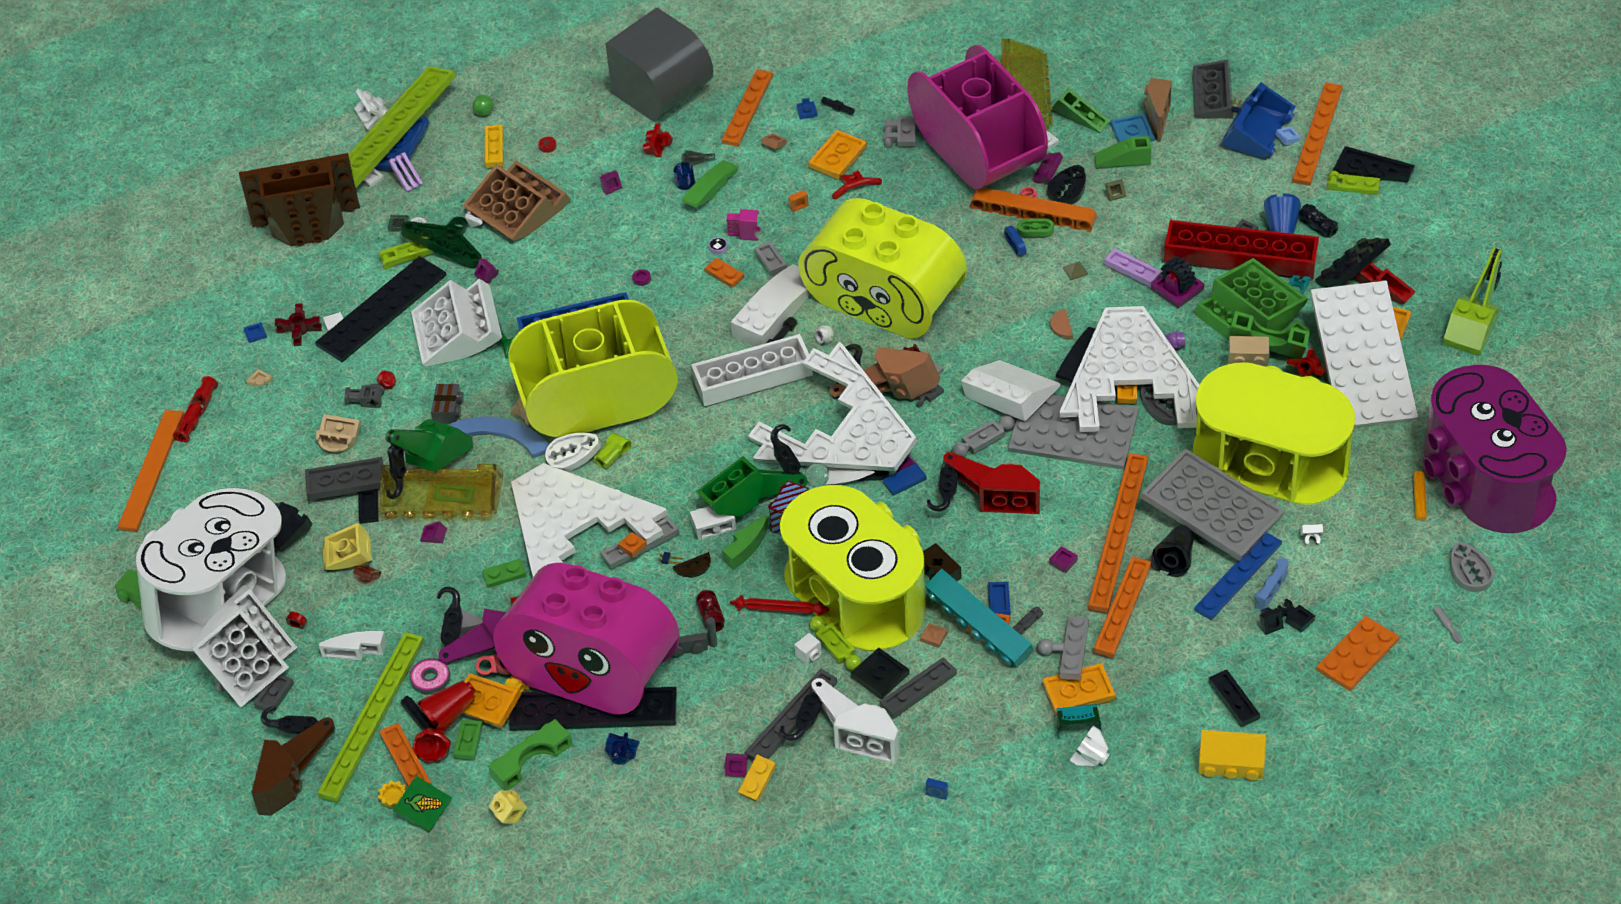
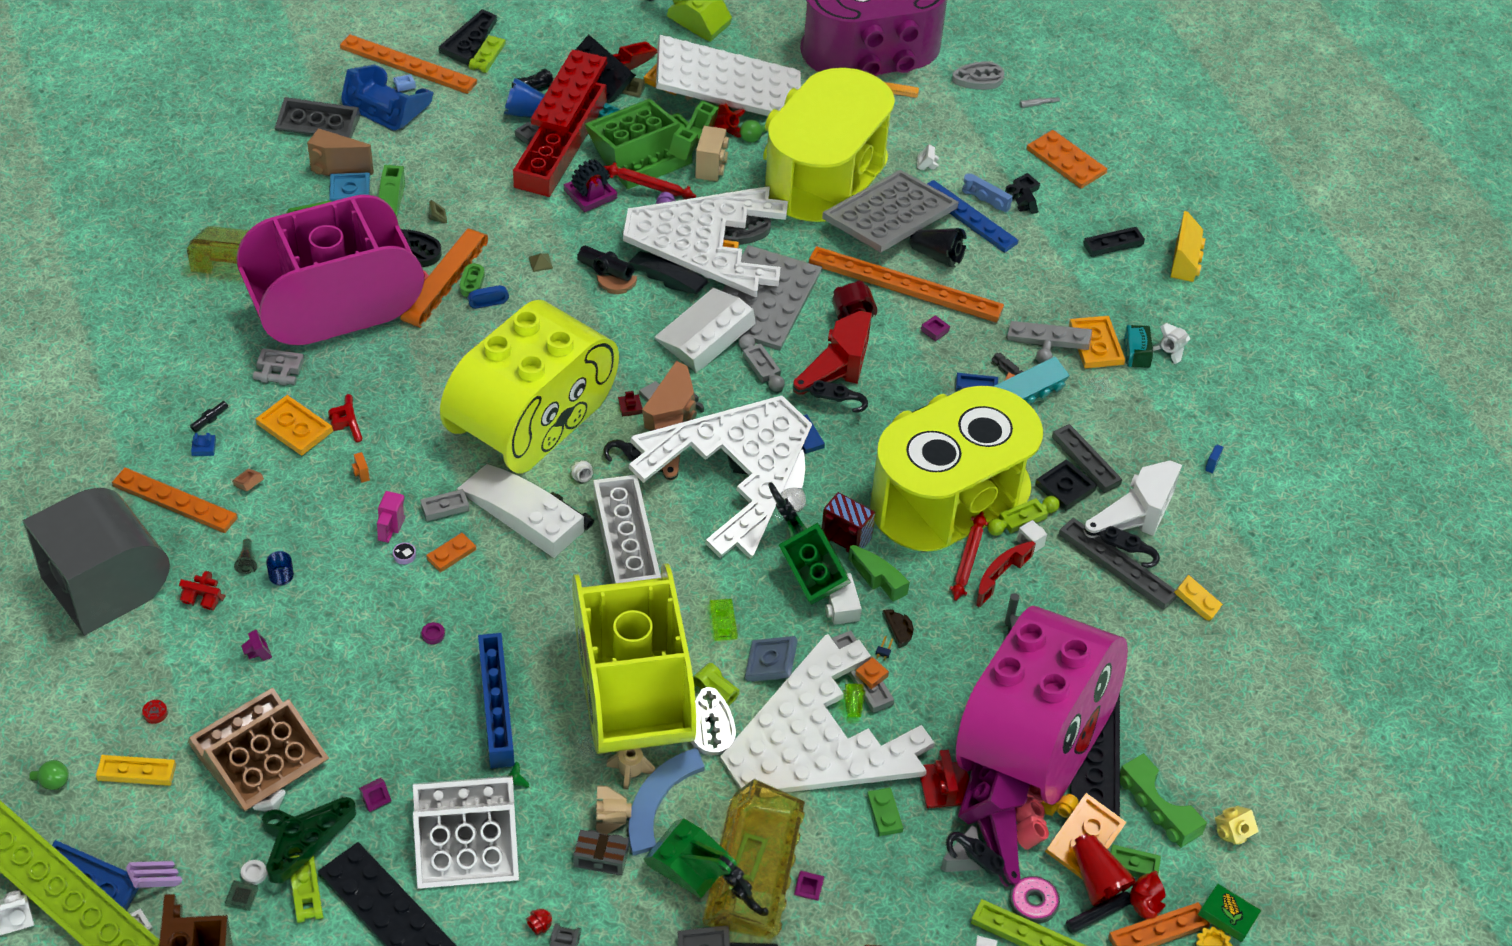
camera: 90 degrees left, 0 degrees up
clear blue piece [605,732,640,765] -> none
bright green slope [682,160,738,208] -> none
dark red piece [696,590,725,632] -> none
magenta tile [725,753,748,777] -> none
orange plate [1094,556,1151,658] -> none
lavender plate [1104,248,1162,287] -> none
none -> red plate [531,49,607,133]
none -> black piece [577,245,634,281]
none -> tan brick [596,786,631,834]
none -> red wheel [604,162,697,200]
none -> clear neon green plate [709,598,738,641]
none -> sand blue tile [745,636,798,682]
none -> dark red brick [832,280,878,322]
none -> clear neon green cone [843,684,866,718]
none -> red slope [976,541,1036,608]

